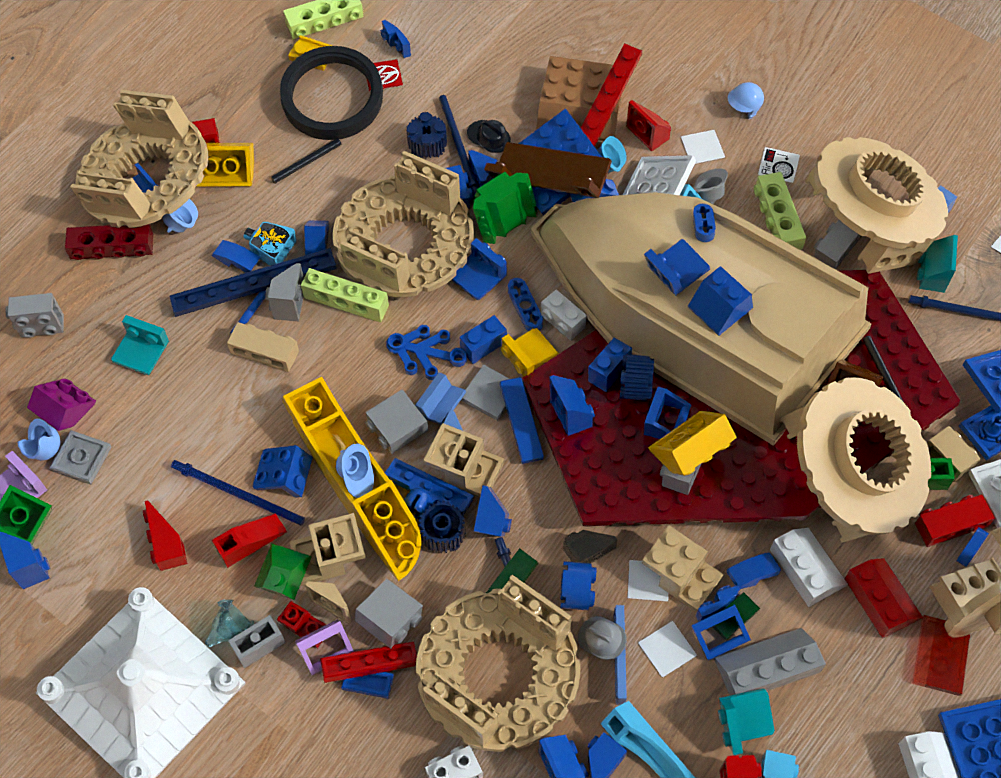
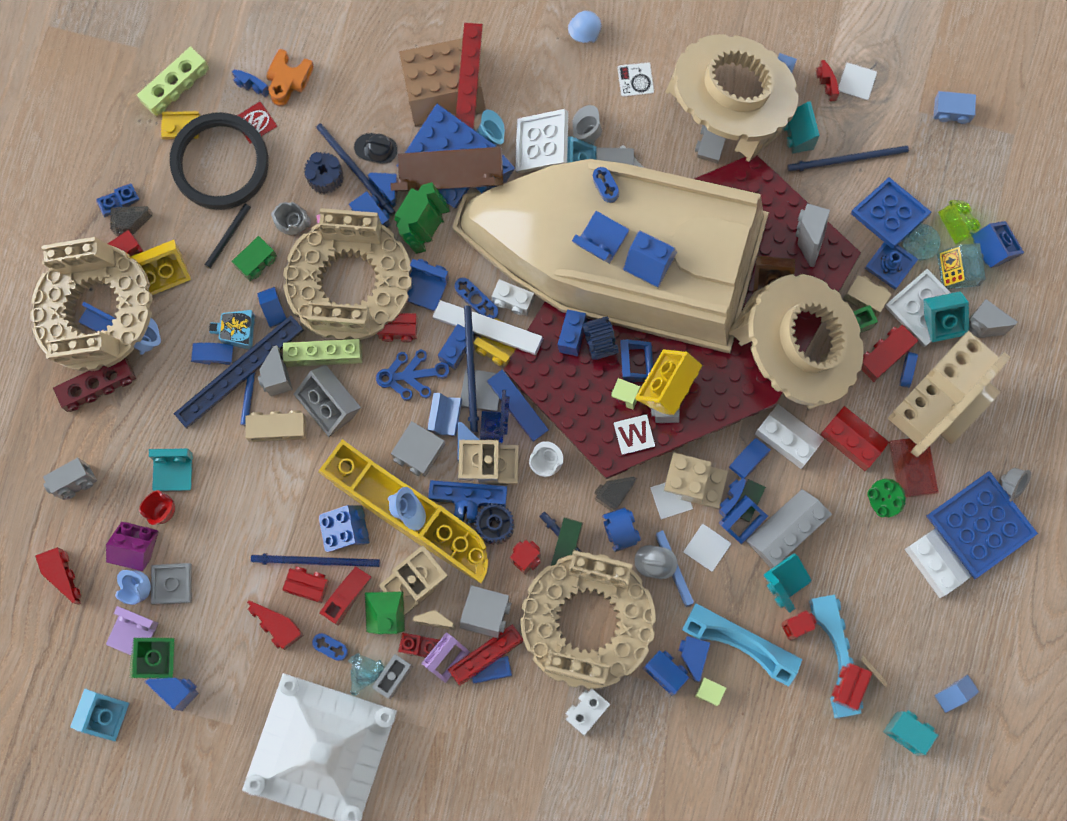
camera: 20 degrees left, 15 degrees up
blue slope [474,485,512,537] -> none
blue slope [549,375,595,436] -> none
red slope [626,100,671,151] -> none
white sticker [681,130,725,164] -> none
yellowish green brick [754,172,806,250] -> none
black bar [863,336,905,404] -> none
none -> blue slope [96,183,139,217]
none -> clear smoke slope [110,206,153,236]
none -> red helmet [139,490,175,525]
none -> green brick [231,235,277,282]
none -> orange piece [267,49,314,106]
none -> light grey hair [271,202,311,235]
none -> red brick [282,566,329,603]
none -> light grey slope [294,365,361,437]
none -> blue beam [312,633,348,661]
none -> red brick [377,313,418,342]
none -> white tile [433,300,543,355]
none -> dark blue bar [464,305,479,432]
none -> clear blue bracket [480,390,510,443]
none -> red brick [510,540,541,575]
none -> white helmet [529,442,564,477]
none -> yellowish green panel [611,378,640,409]
none -> white sticker [614,414,655,454]
none -> light grey slope [796,203,830,267]
none -> red slope [816,60,839,101]
none -> green plate [867,478,906,517]

